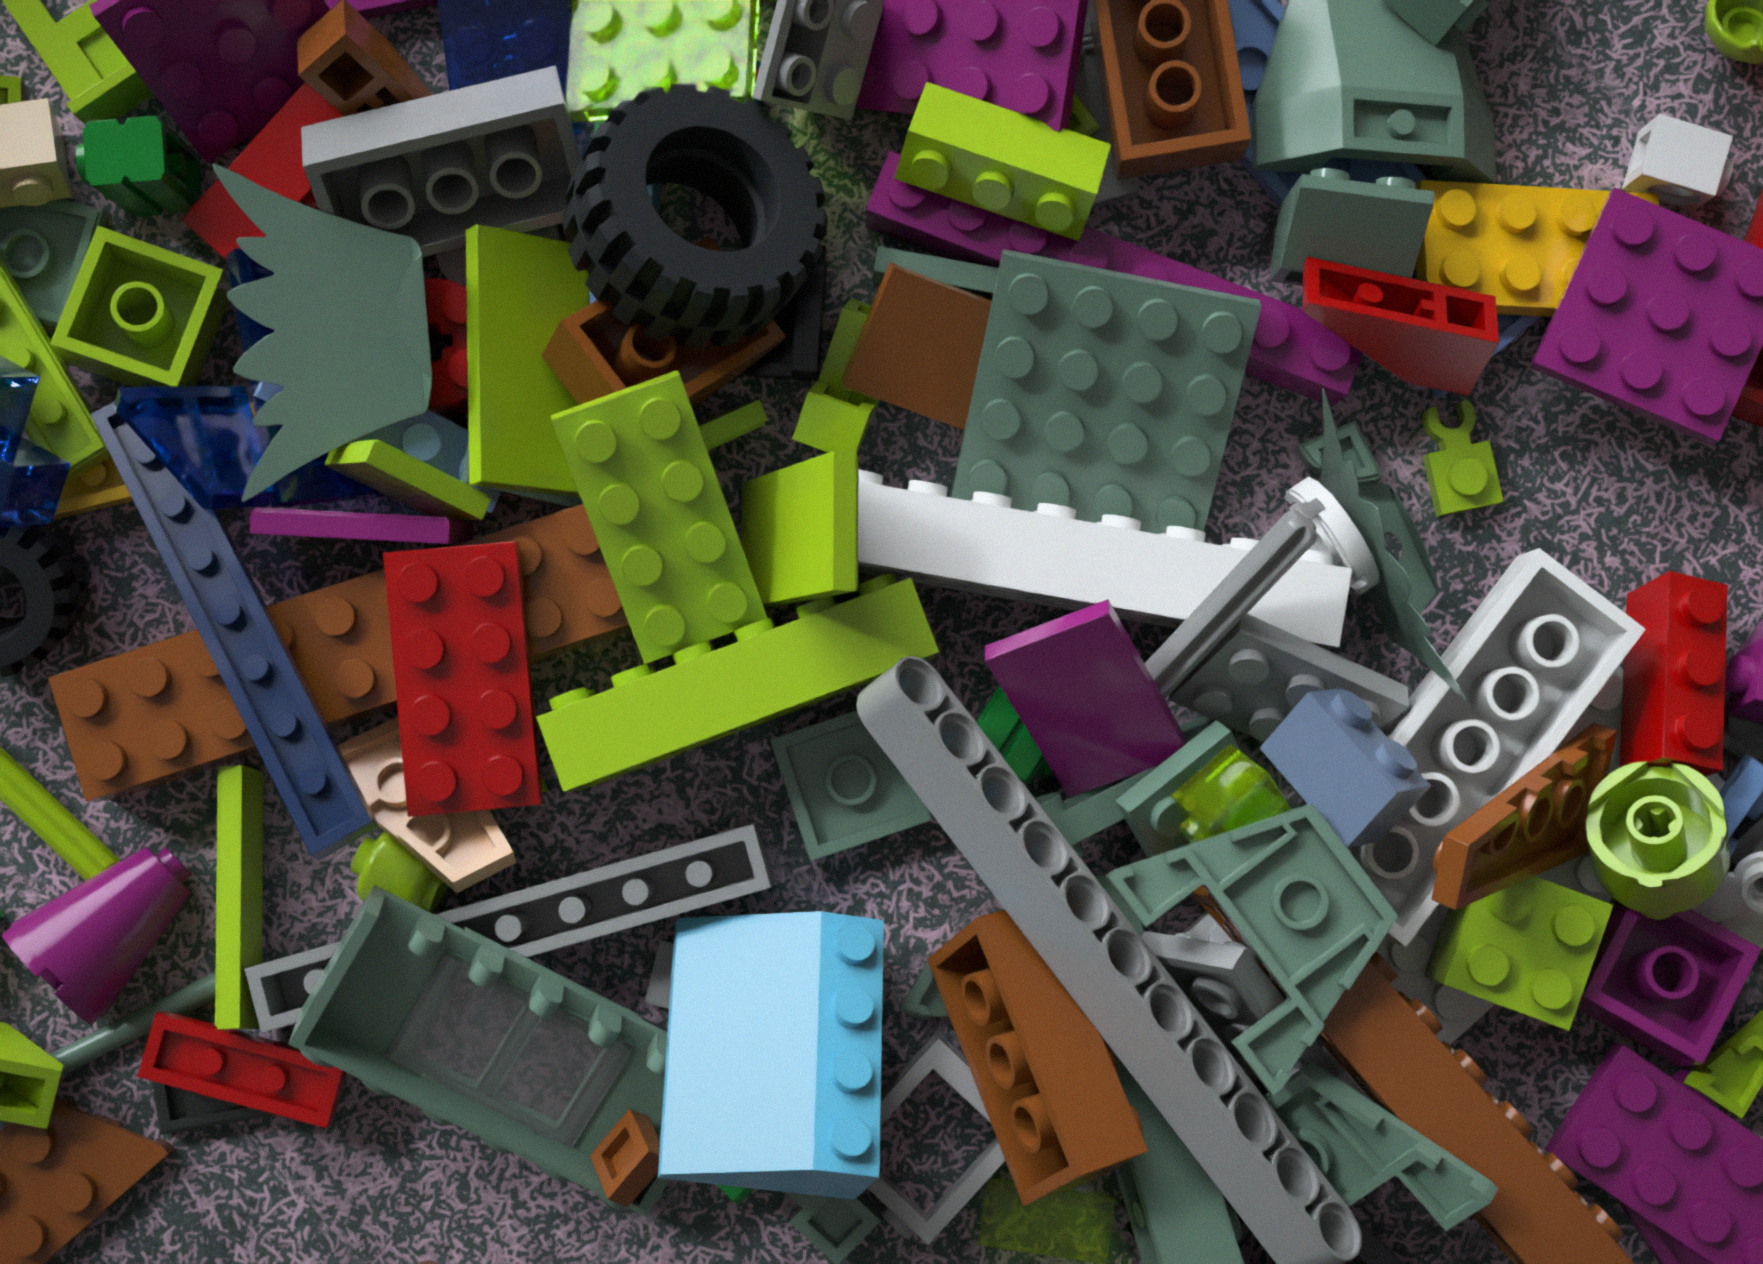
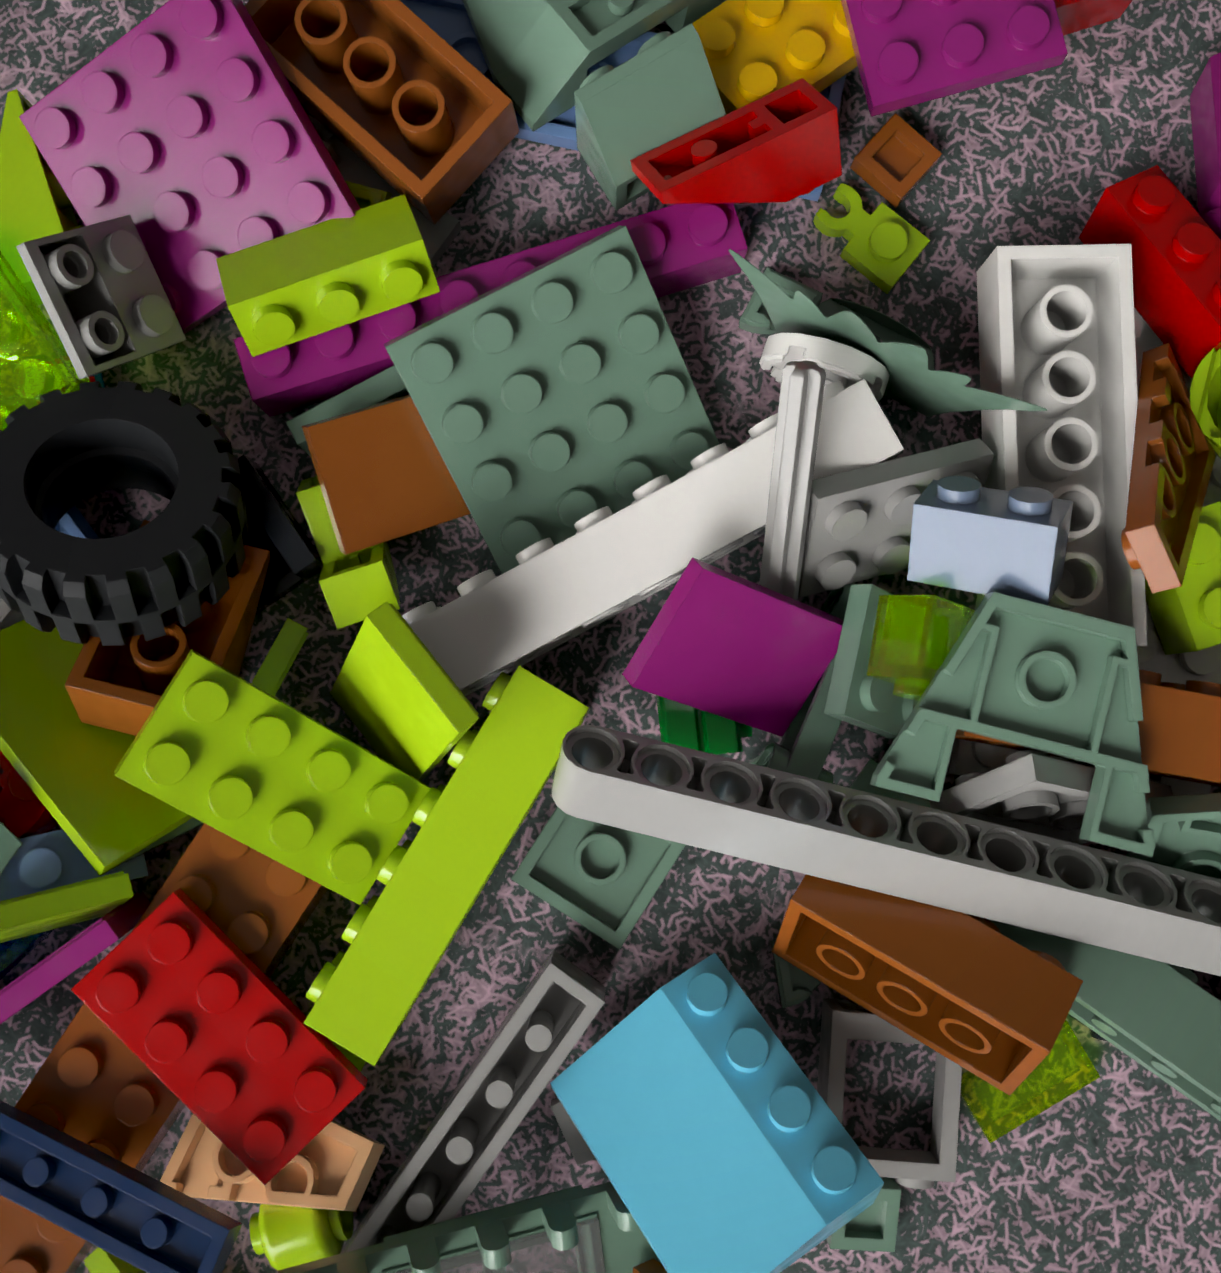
camera: 40 degrees left, 0 degrees up
none -> dark orange plate [850,113,942,208]

